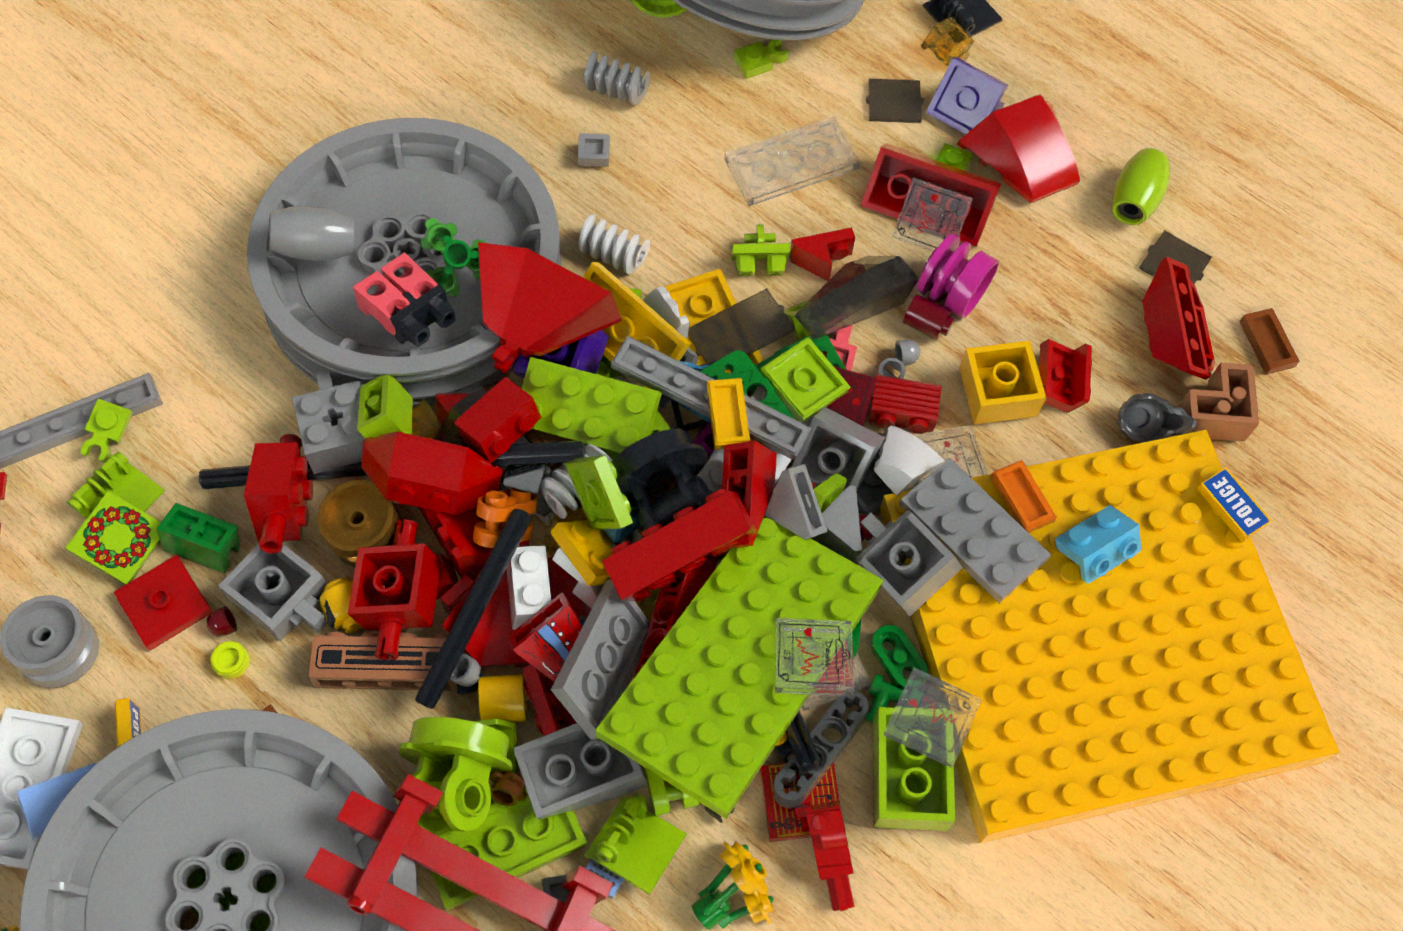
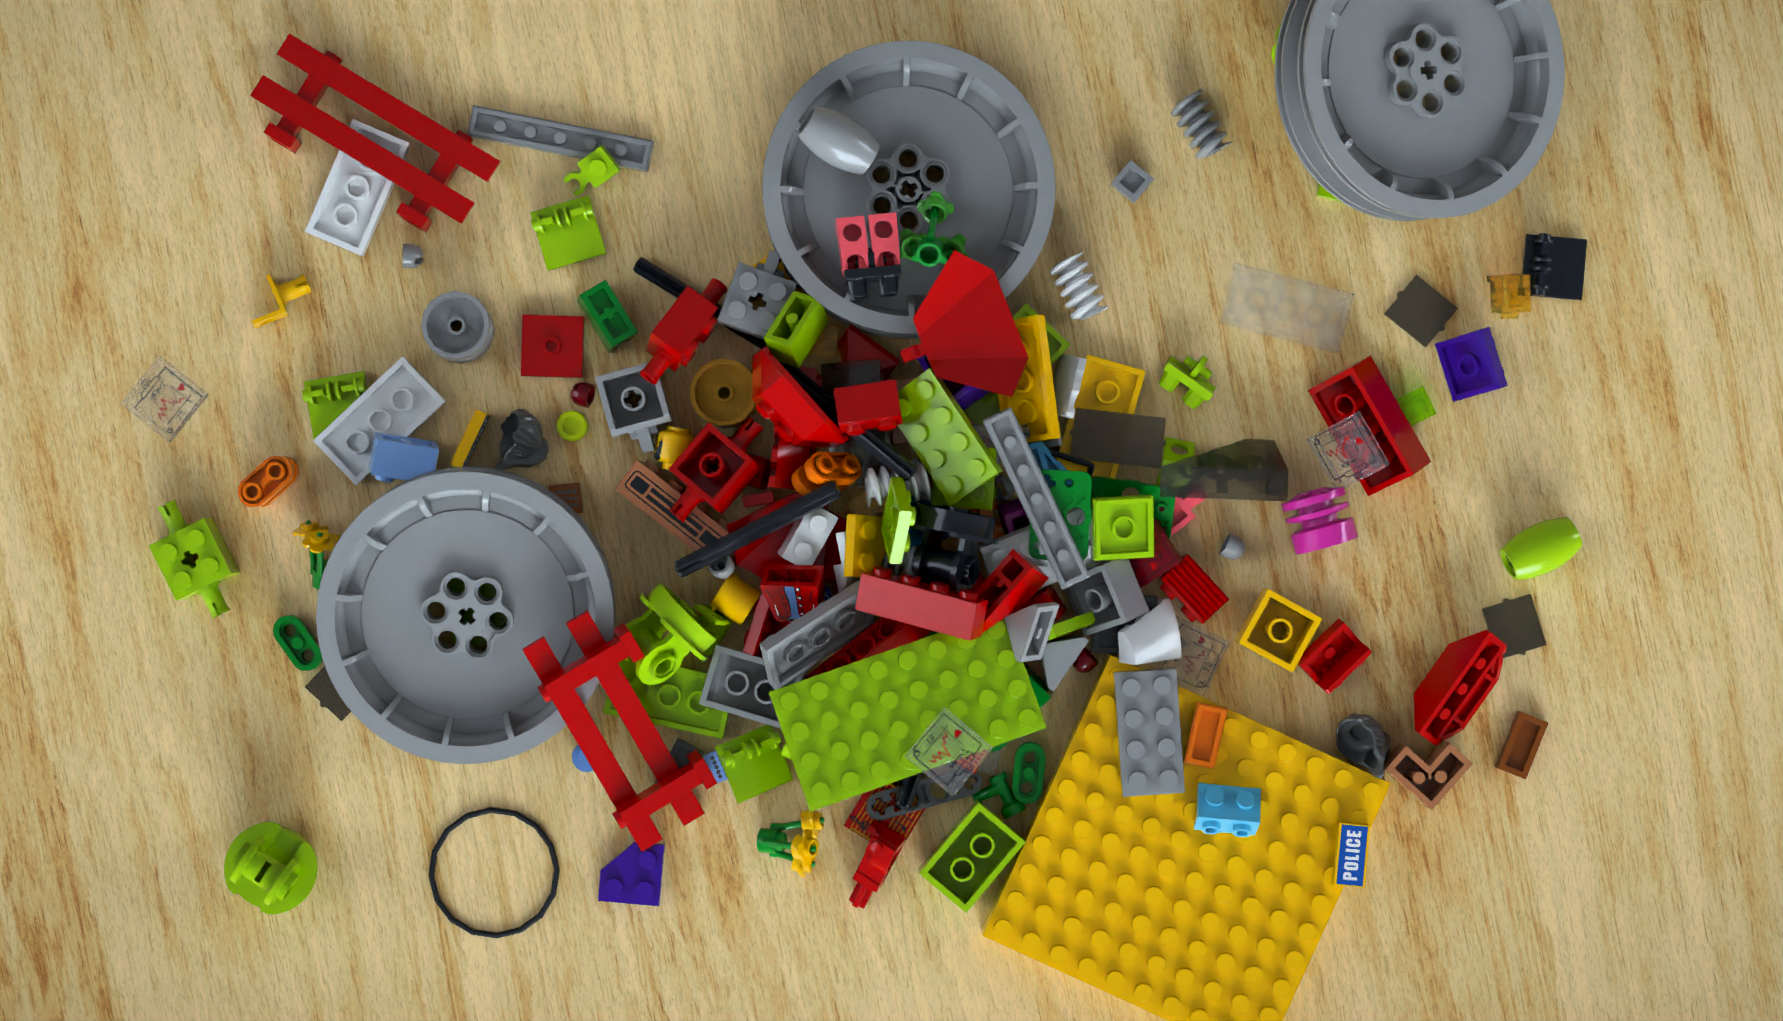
camera: 40 degrees right, 25 degrees up
tile [65,491,161,585] -> none
reddish brown plate [489,771,527,806] -> none
dark grey slope [503,464,545,493] -> none
yellow tile [706,378,750,450] -> none
red slope [789,227,856,281] -> none
light grey hinge [856,510,962,616] -> none
light grey hinge [878,358,906,379] -> none
clear tile [883,667,982,768] -> none
dark red brick [902,294,955,340] -> none
red wedge [957,94,1080,203] -> none
none -> dark grey hair [493,409,549,470]

